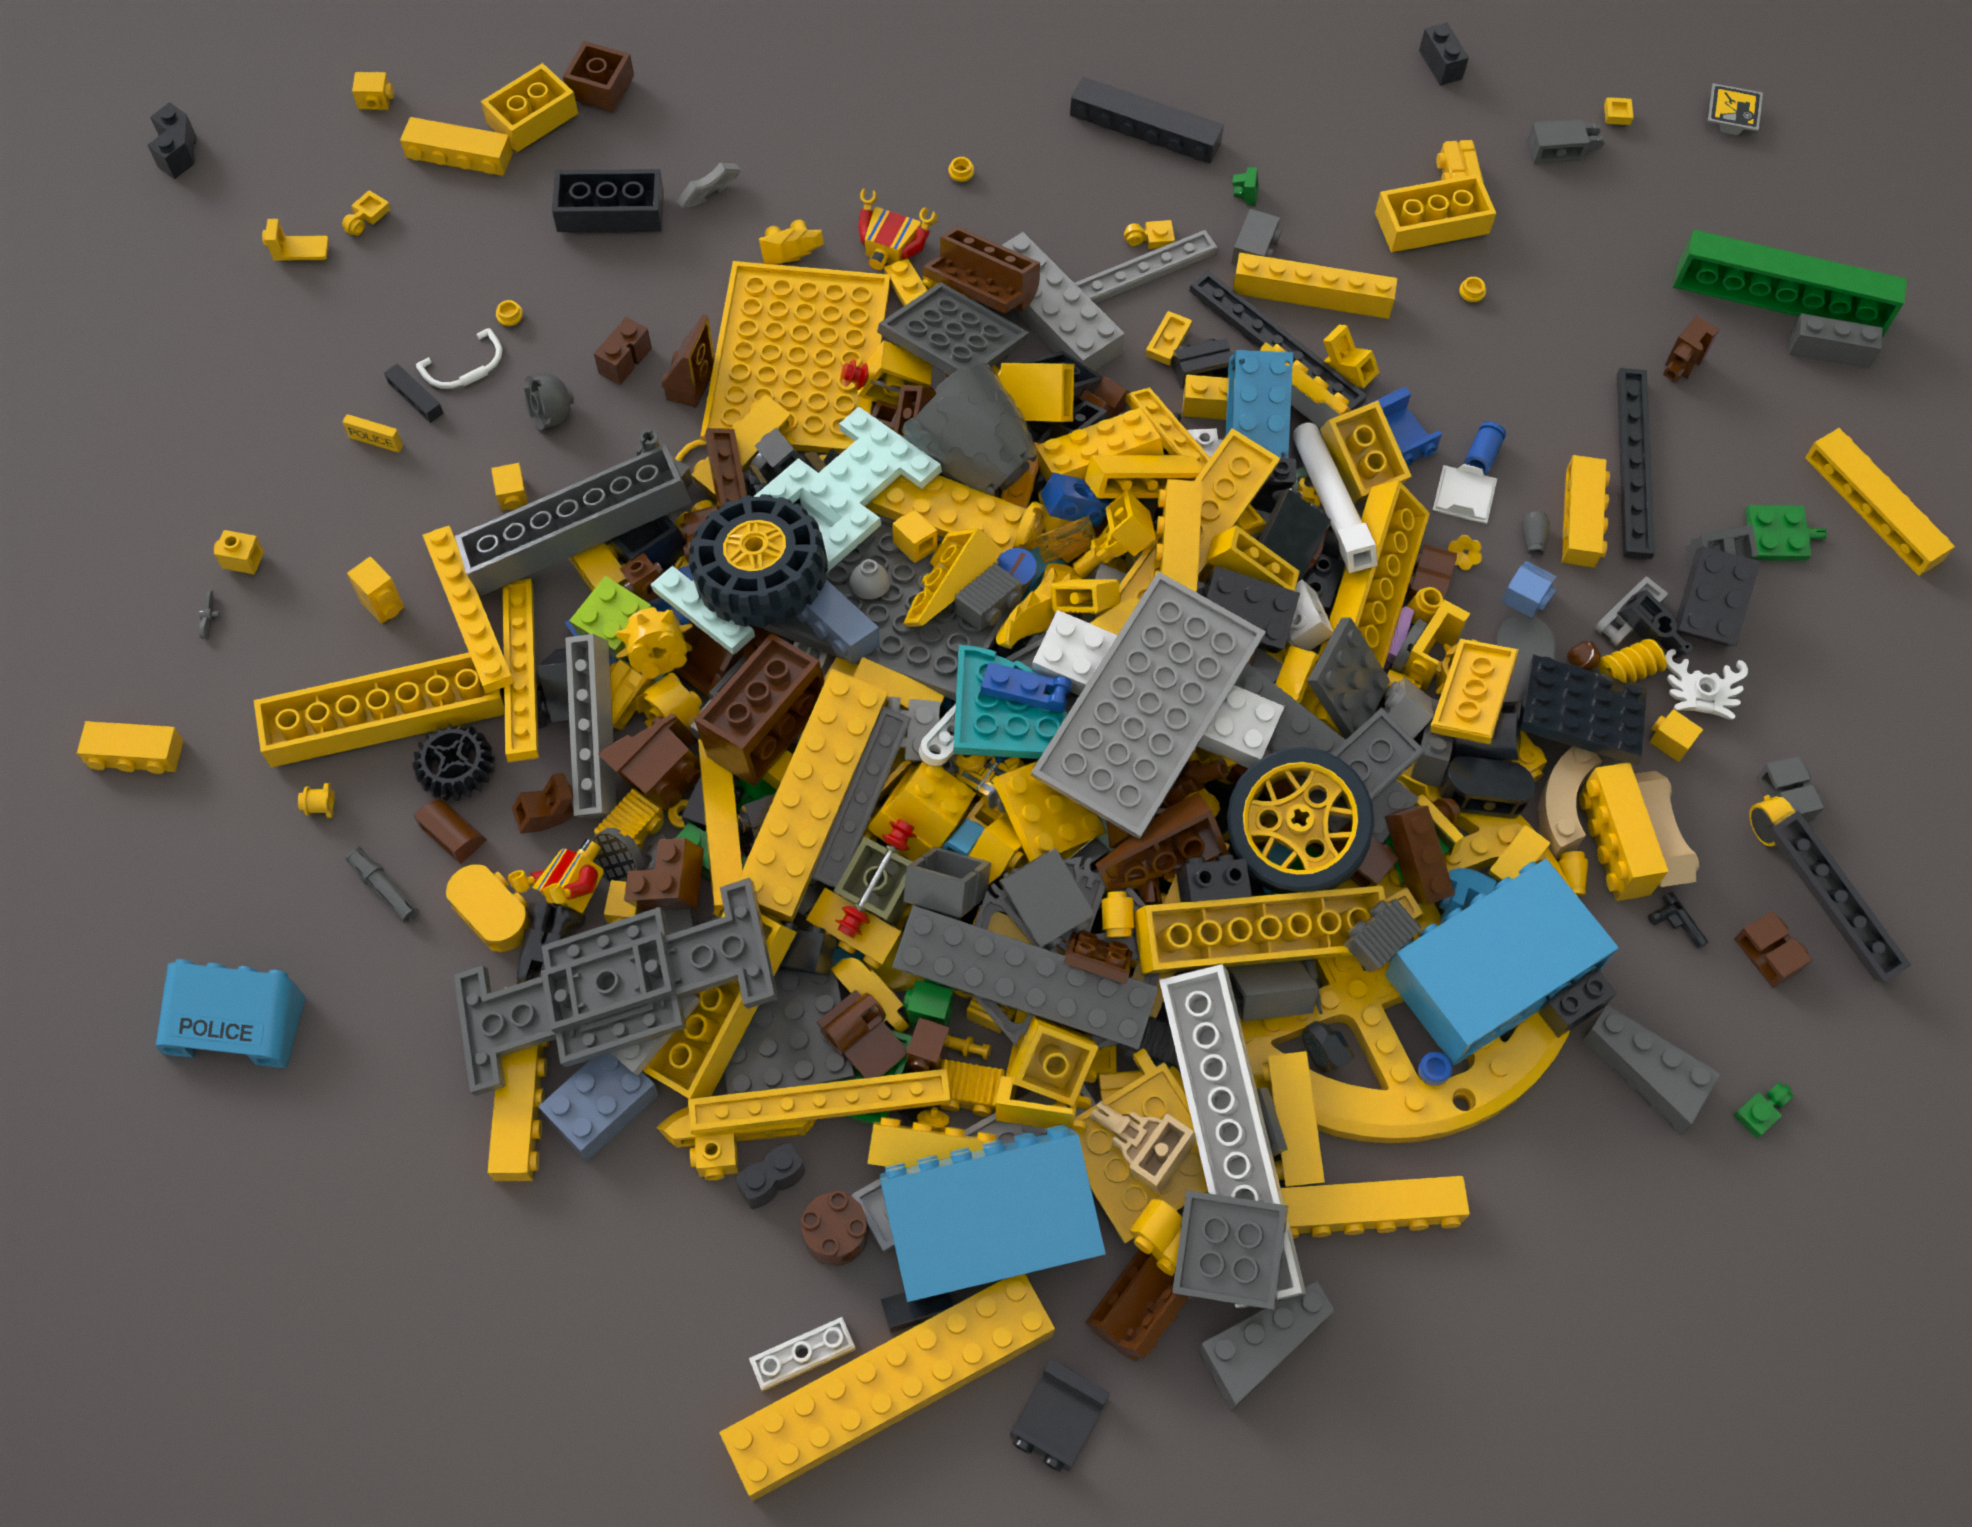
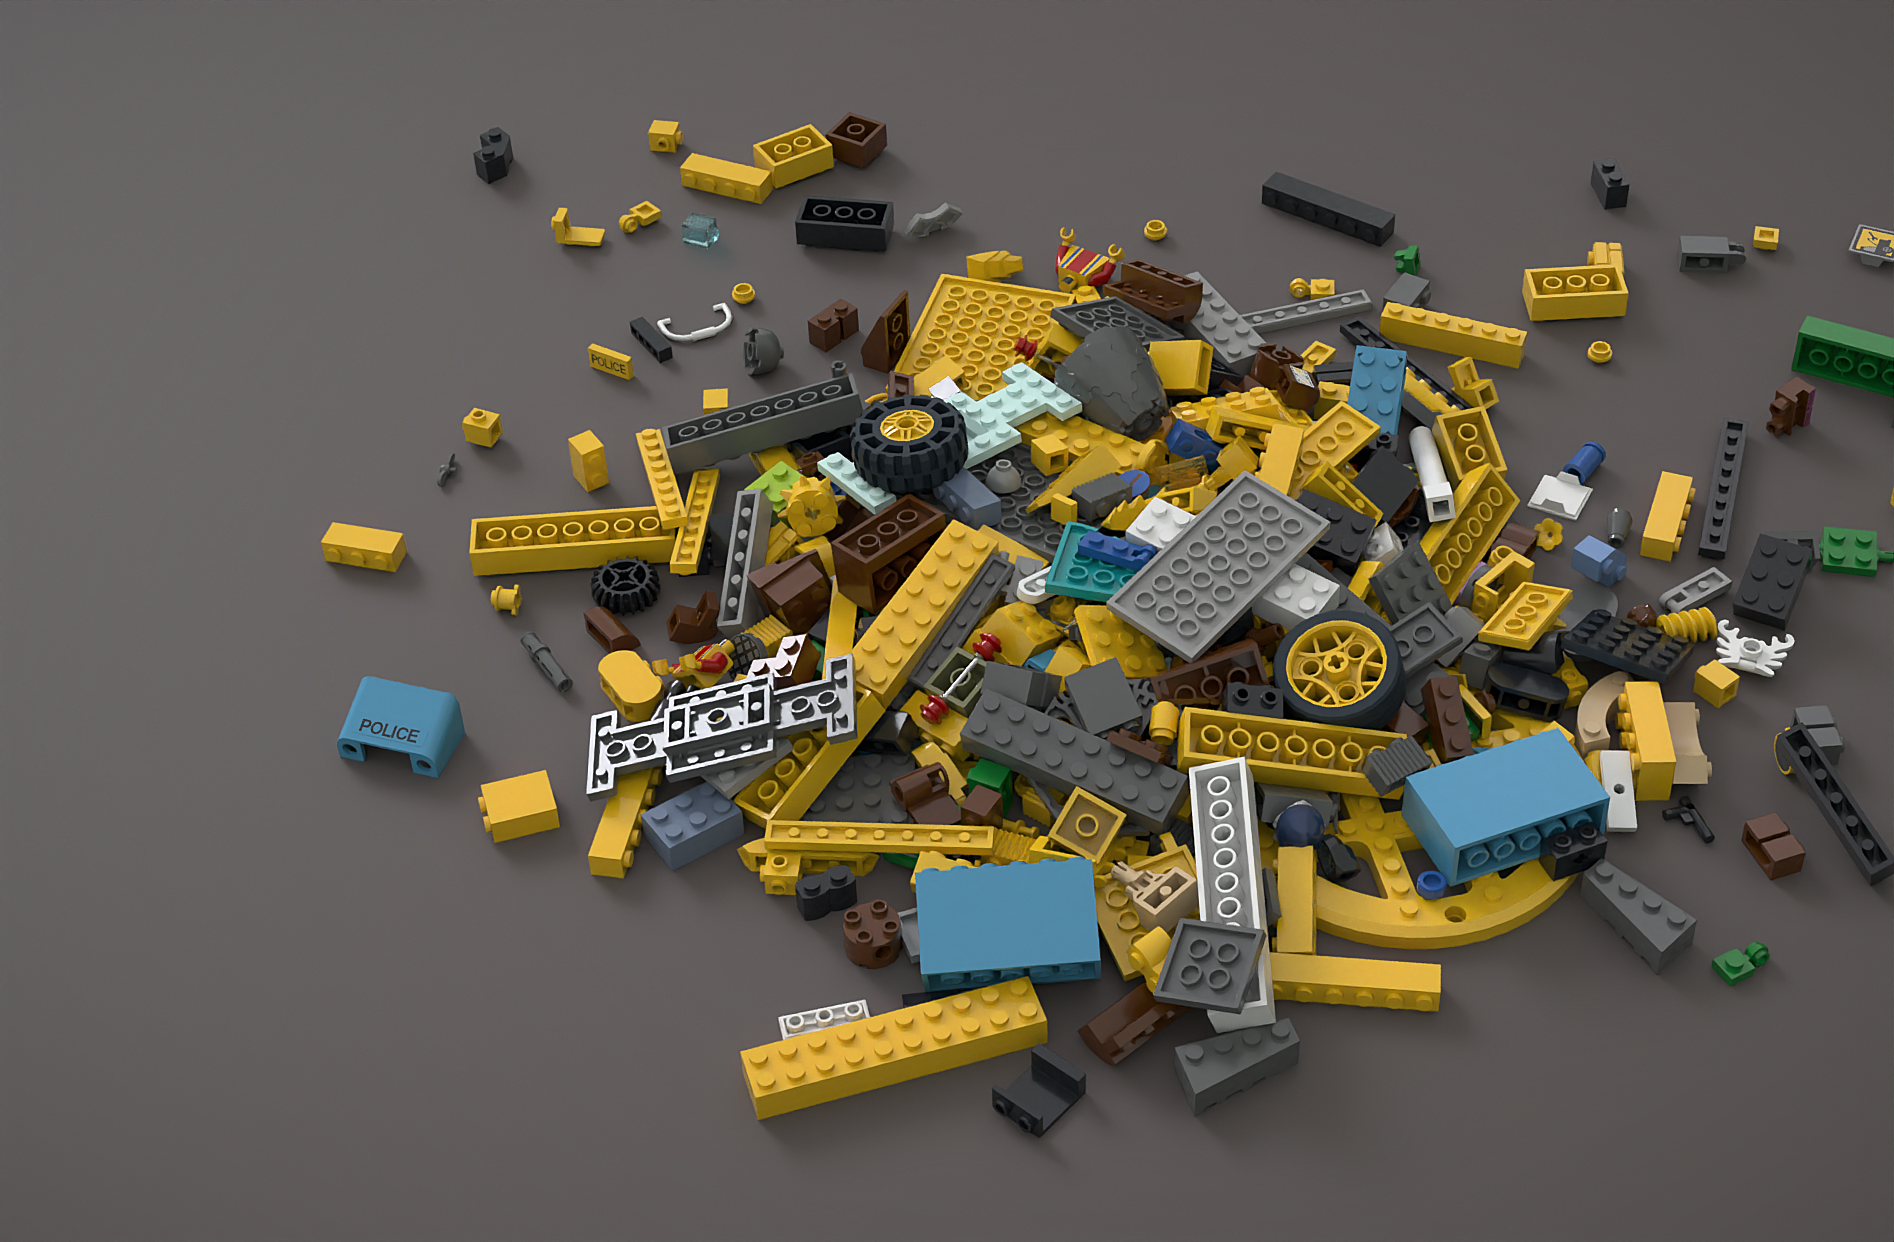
camera: 15 degrees right, 20 degrees down
blue panel [1367,387,1442,467] -> none
black piece [1617,589,1694,658] -> none
none -> yellow brick [478,770,560,843]
none -> clear light blue brick [682,212,719,249]
none -> yellow tile [1051,493,1077,525]
none -> reddish brown brick [1249,343,1304,390]
none -> dark blue hair [1272,800,1325,850]
none -> reddish brown brick [1275,363,1320,412]
none -> white tile [1599,750,1637,832]

